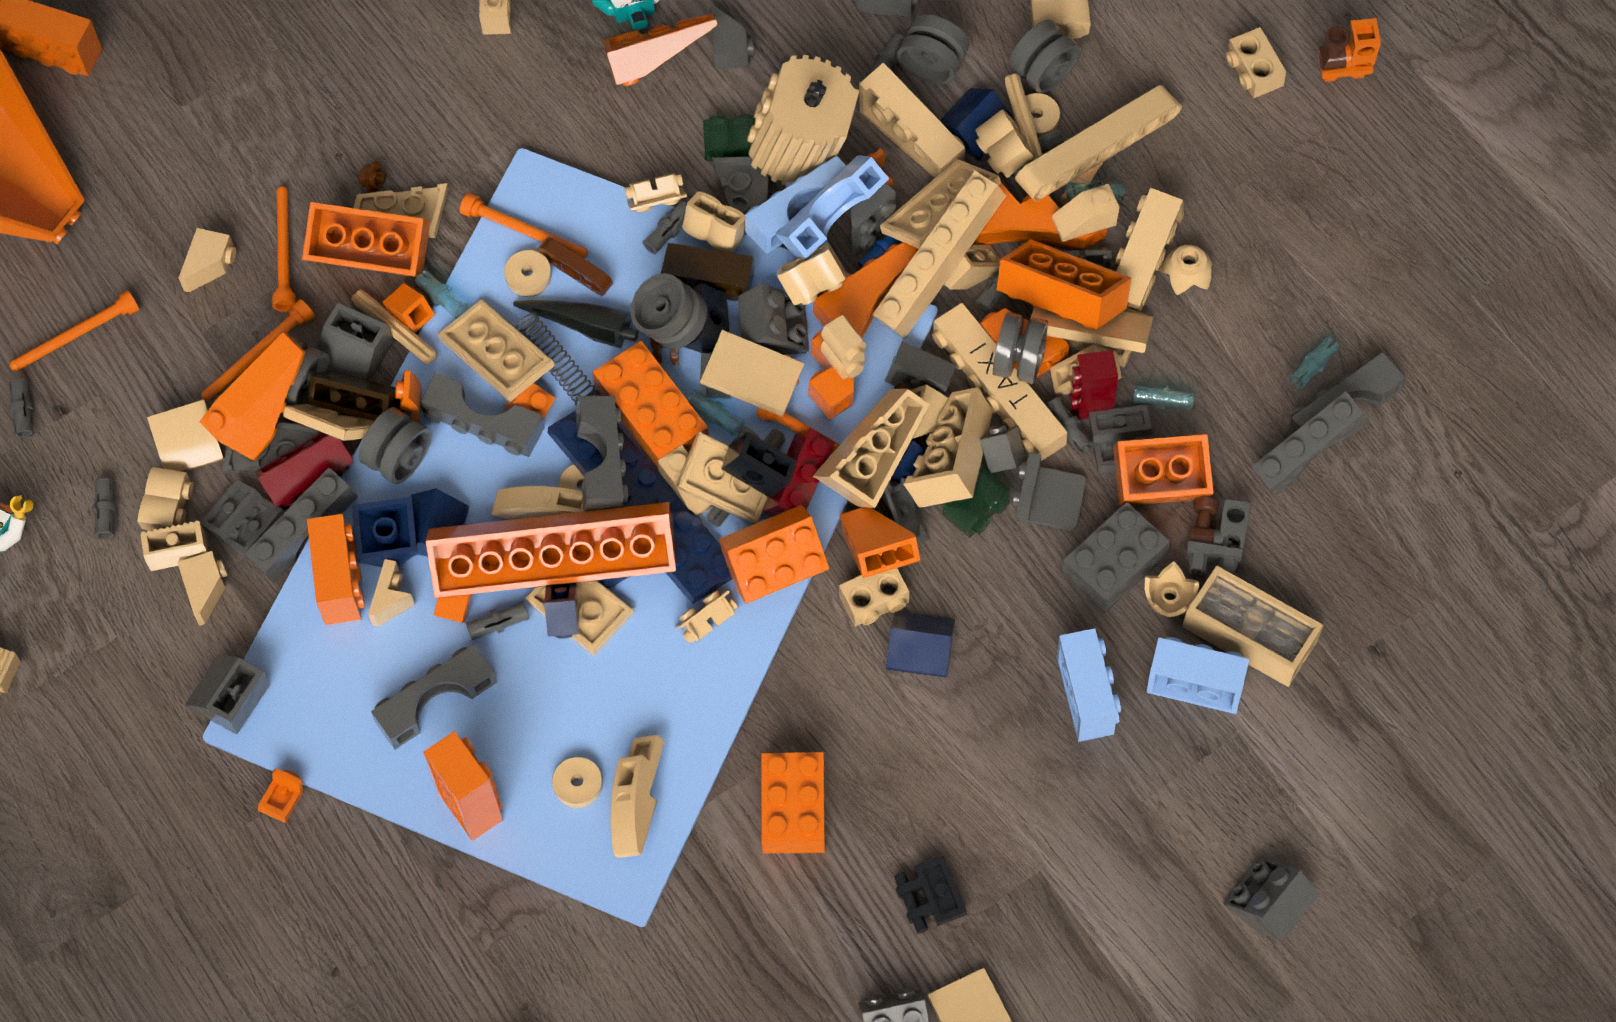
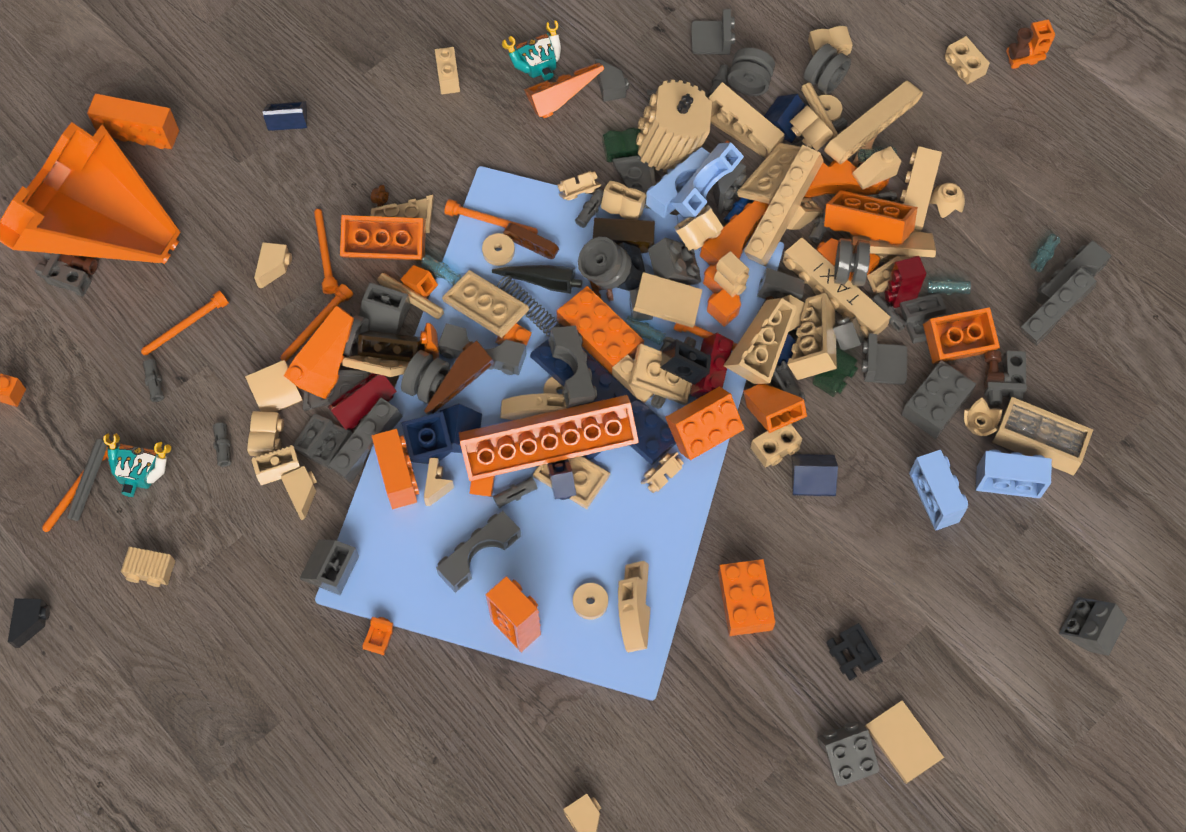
camera: 10 degrees left, 0 degrees up
none -> dark blue slope [263,101,307,131]
none -> reddish brown slope [424,340,496,415]

